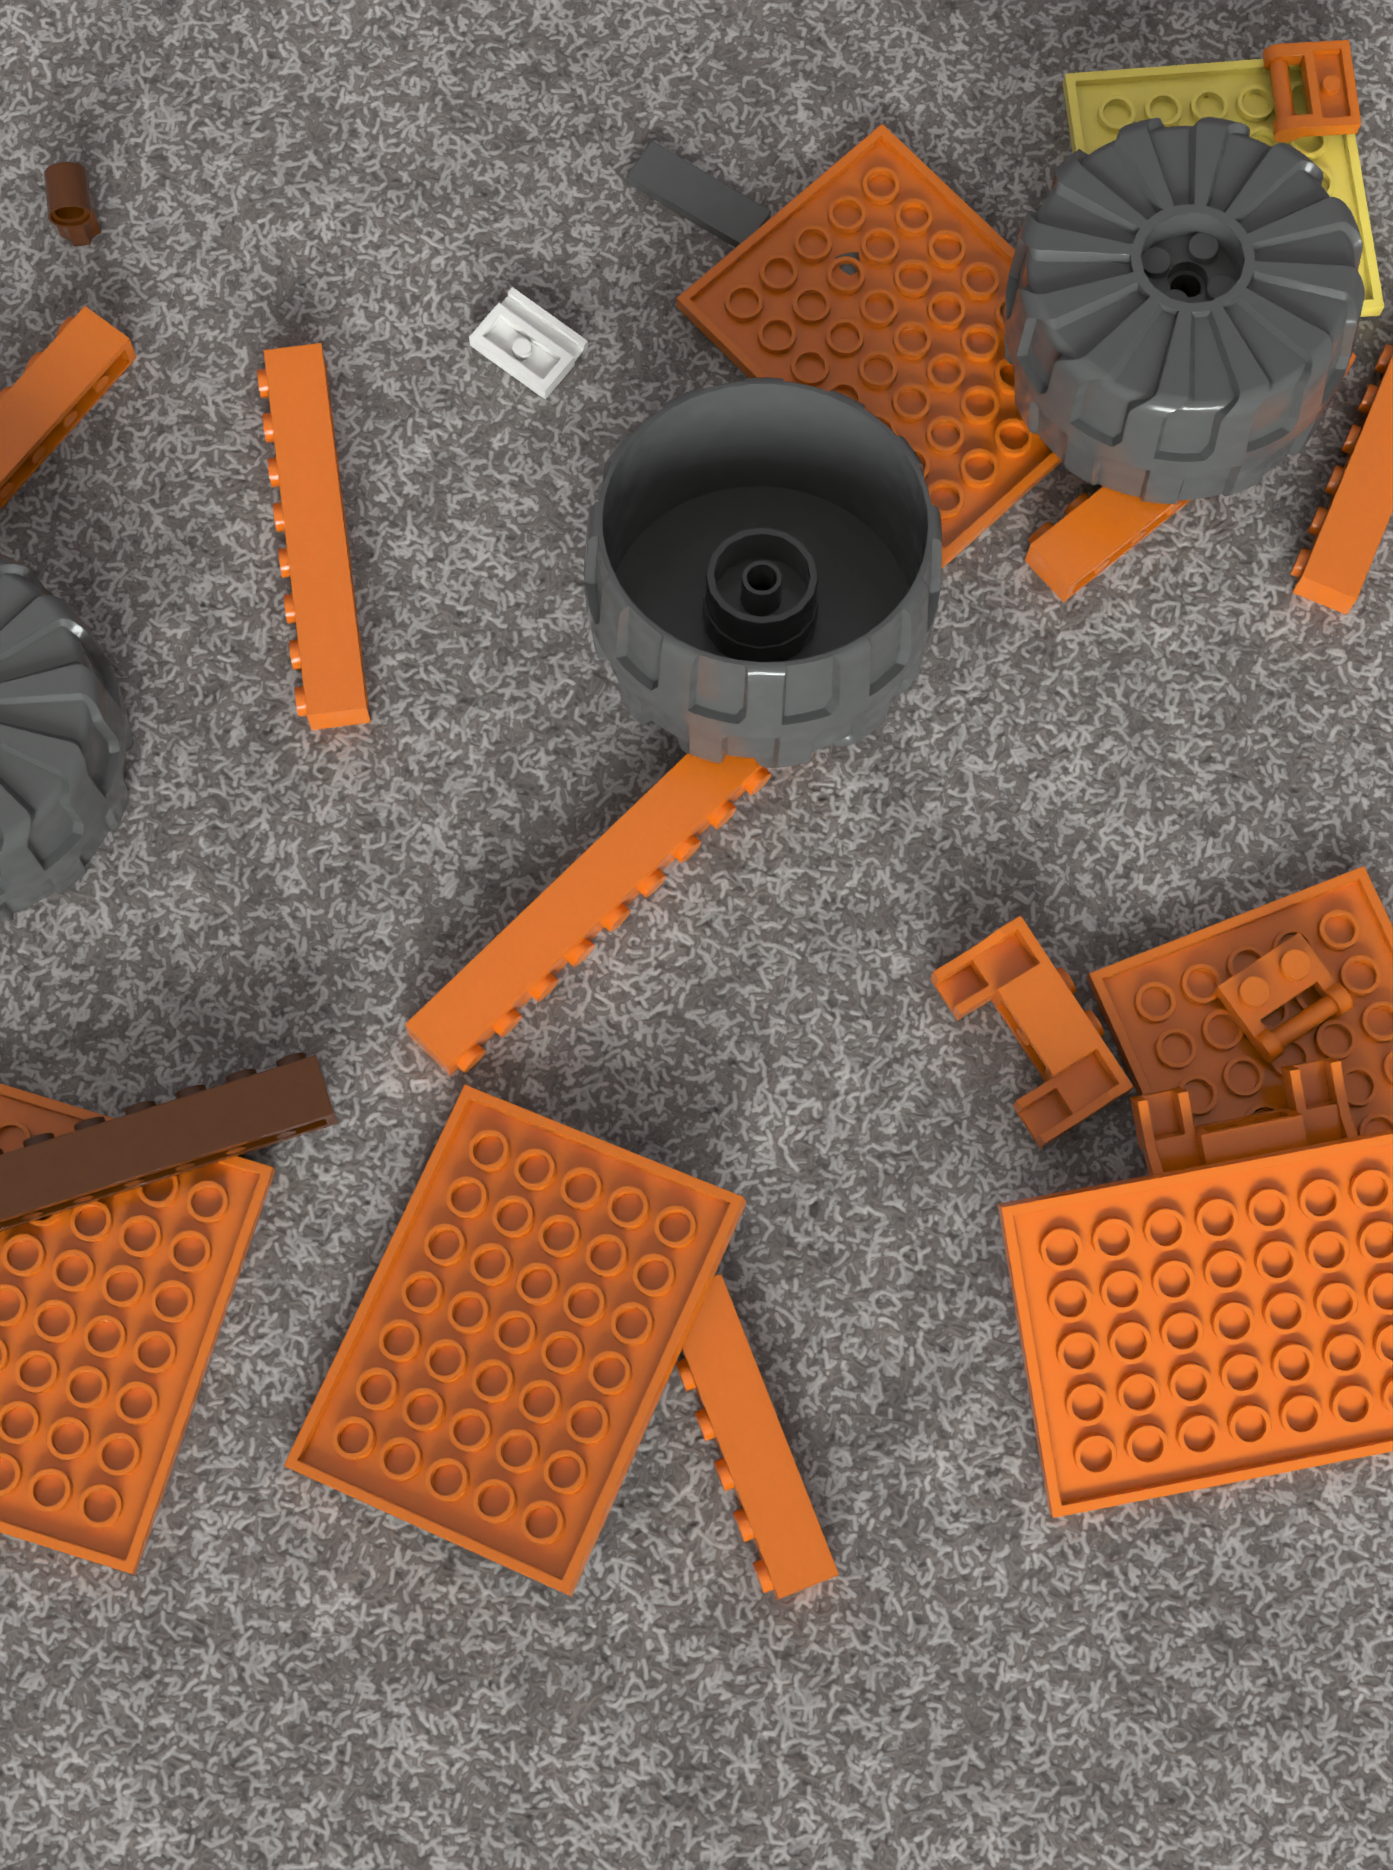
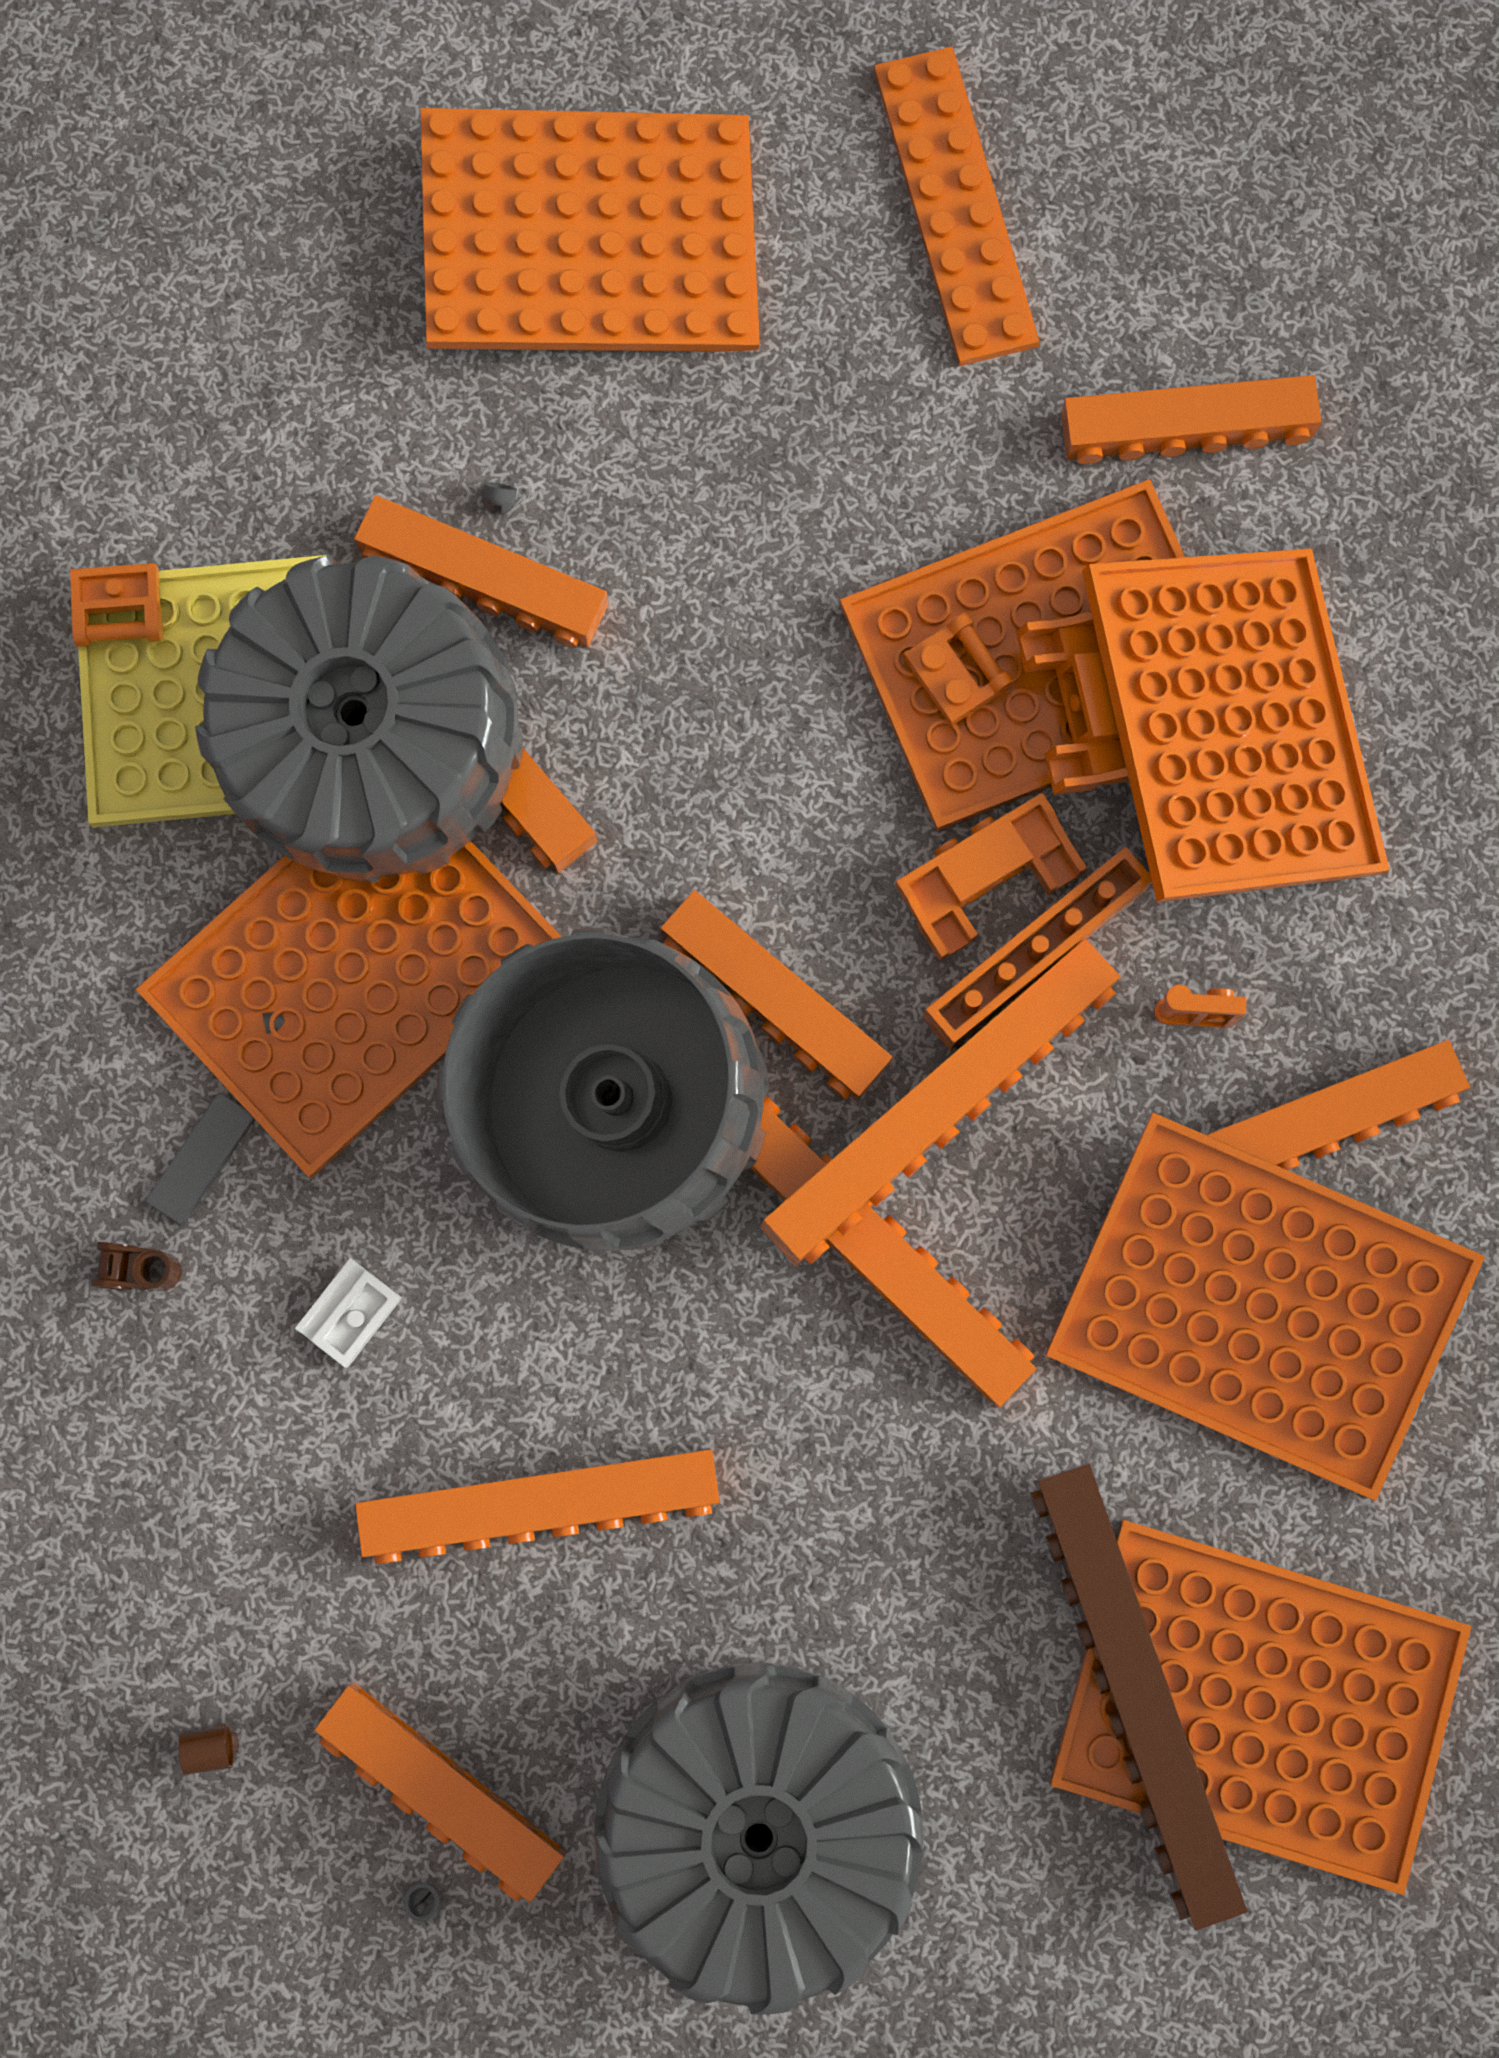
camera: 85 degrees left, 5 degrees up
none -> reddish brown piece [91,1242,182,1292]
none -> orange brick [660,889,893,1102]
none -> orange brick [760,938,1121,1267]
none -> orange brick [923,846,1152,1051]
none -> orange plate [1154,984,1246,1028]

